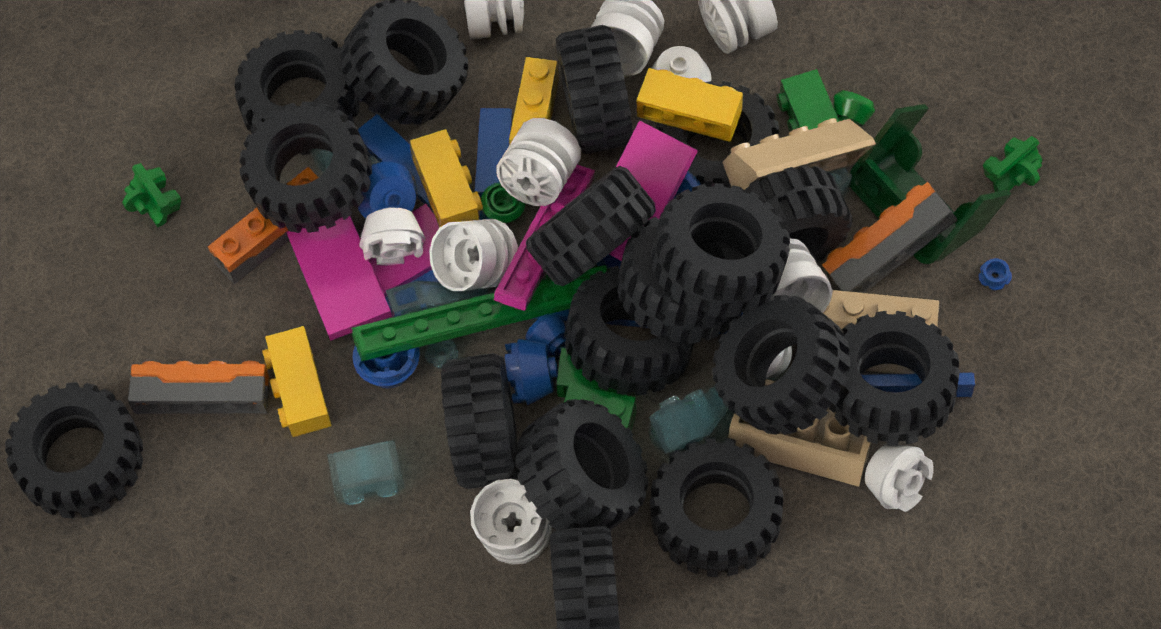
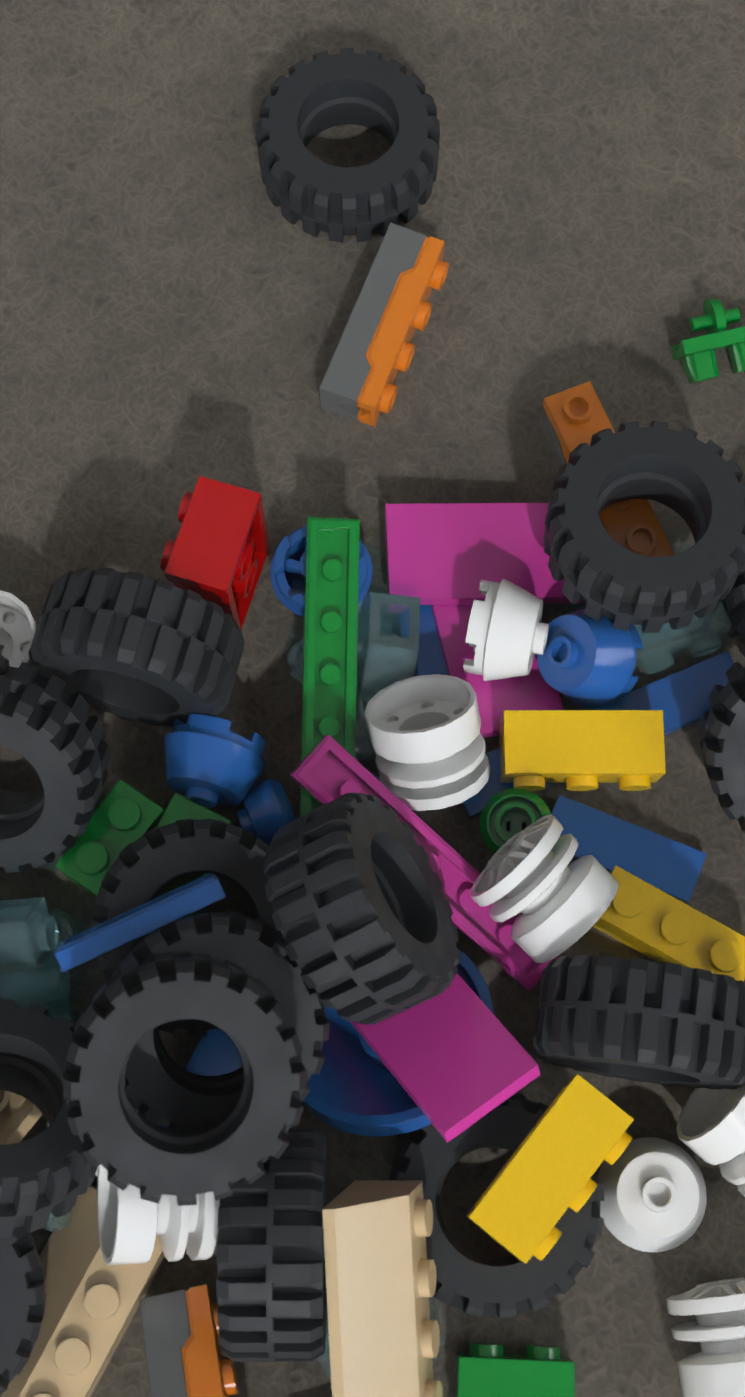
camera: 105 degrees right, 10 degrees up
yellow brick [262,326,332,437] -> none
clear light blue brick [327,440,405,505] -> none
none -> blue tile [54,873,226,972]
none -> red brick [160,476,270,631]

